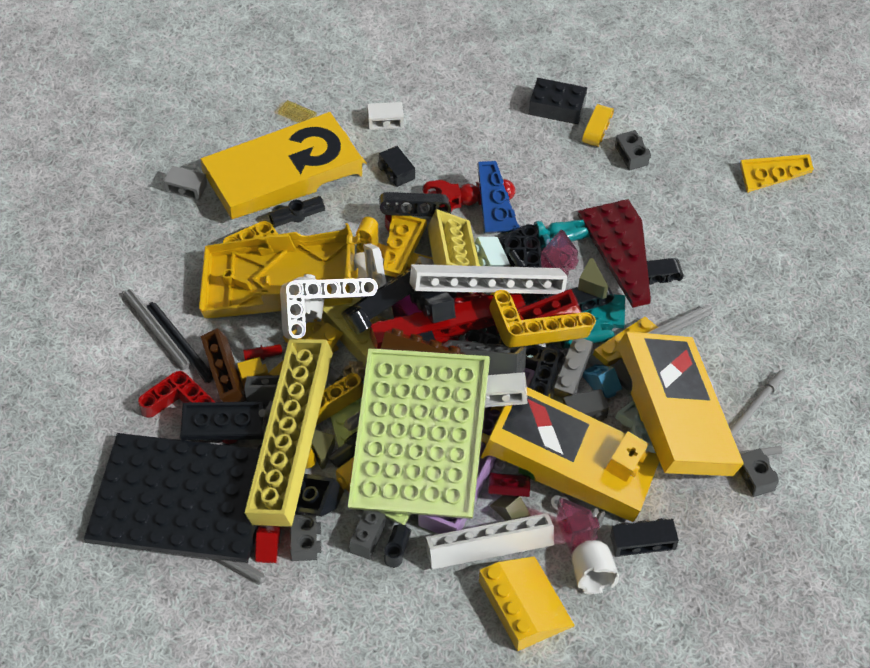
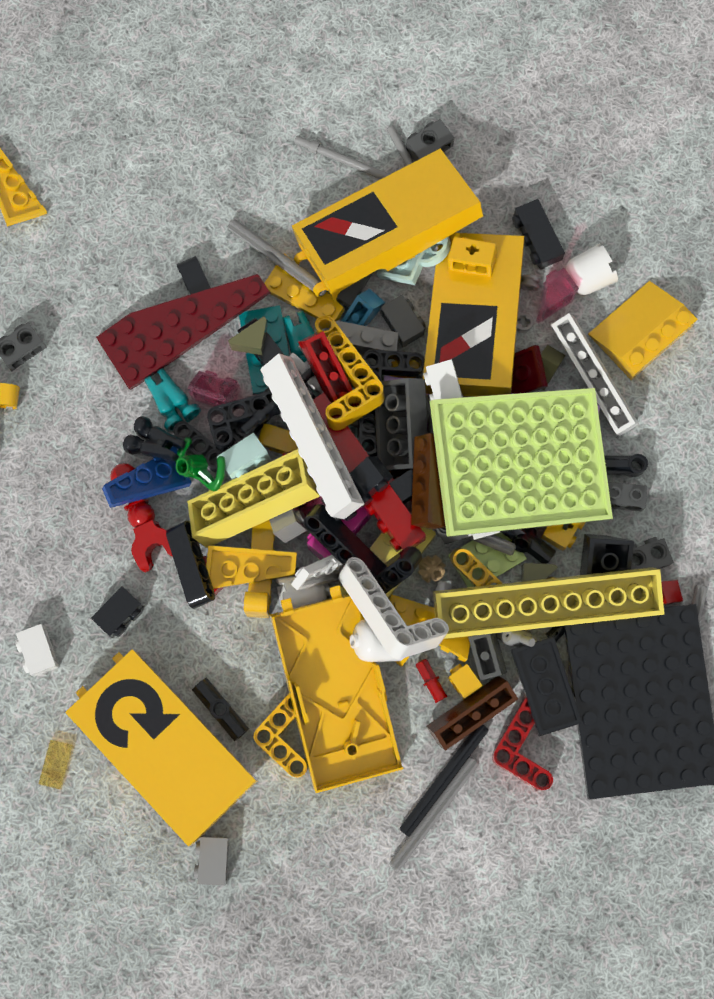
camera: 105 degrees left, 25 degrees up
none -> black piece [123,416,186,462]
none -> green piece [176,437,226,491]

